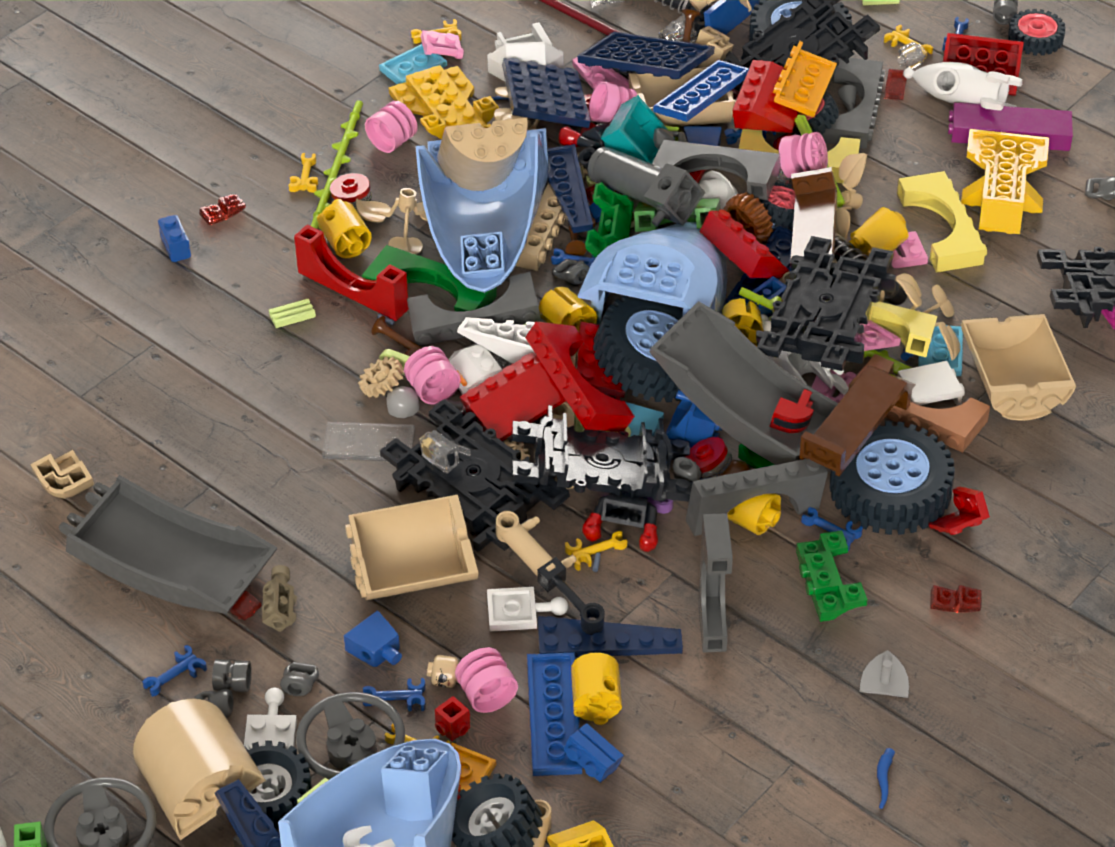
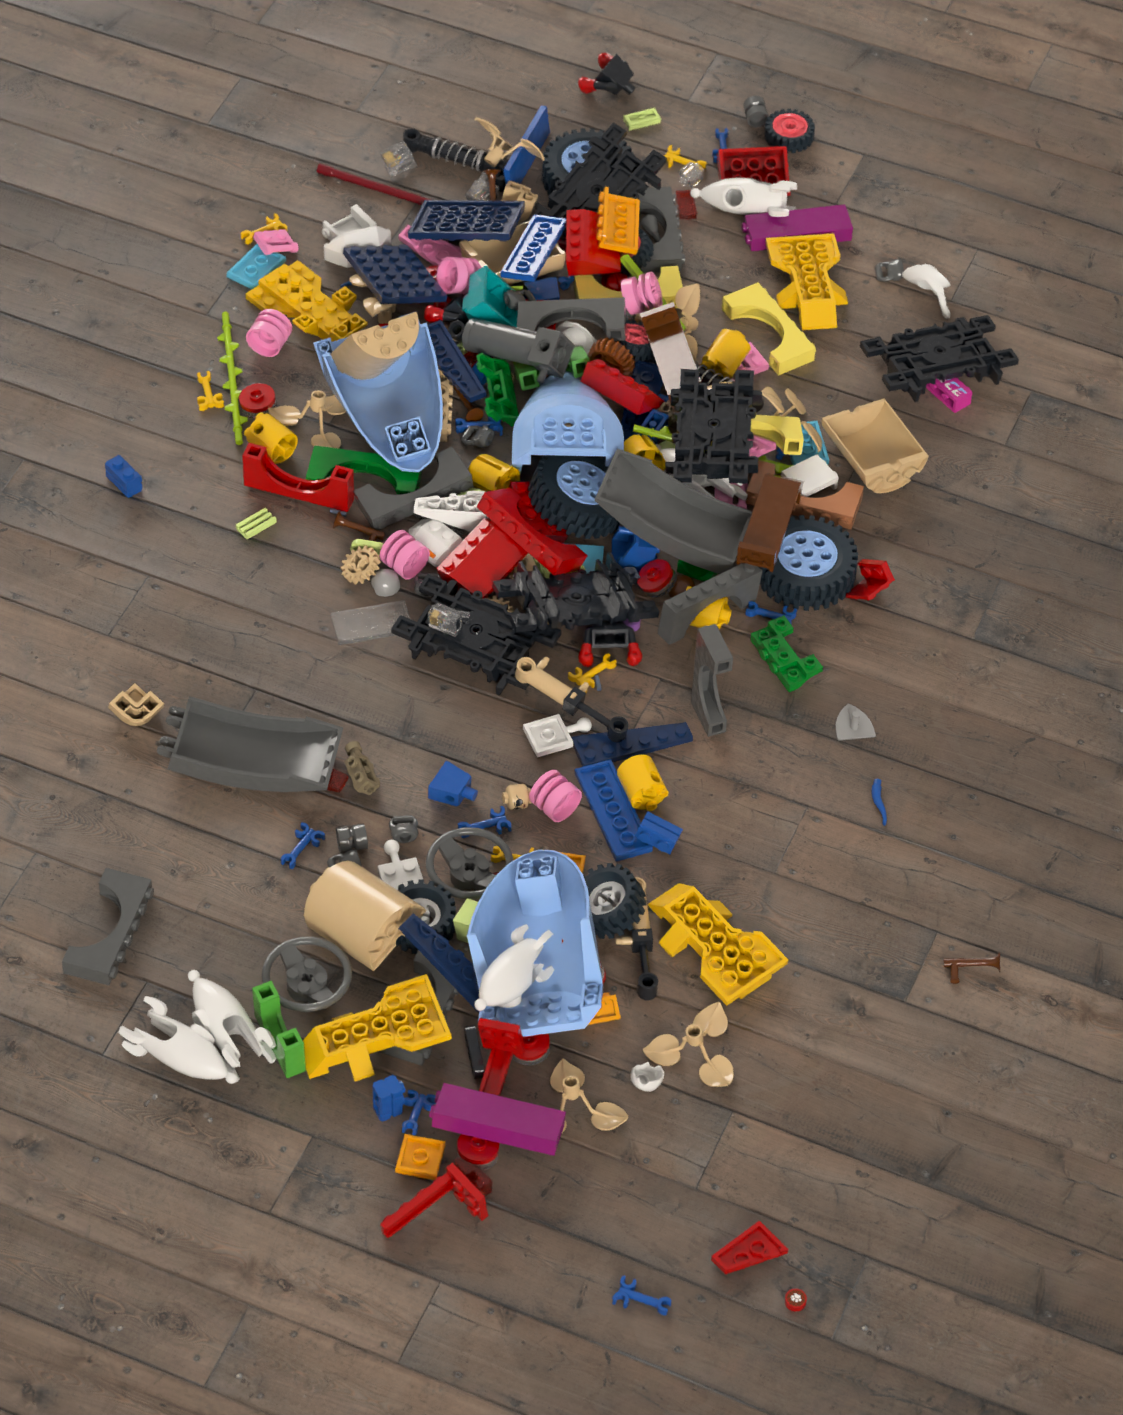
camera: 20 degrees left, 5 degrees up
clear red slope [199,194,246,225] -> none
tan cylinder [345,495,478,600] -> none
red brick [435,696,470,741] -> none
dark grey piece [673,457,702,481] -> none
red brick [769,389,814,433] -> none
clear red slope [930,585,982,612] -> none

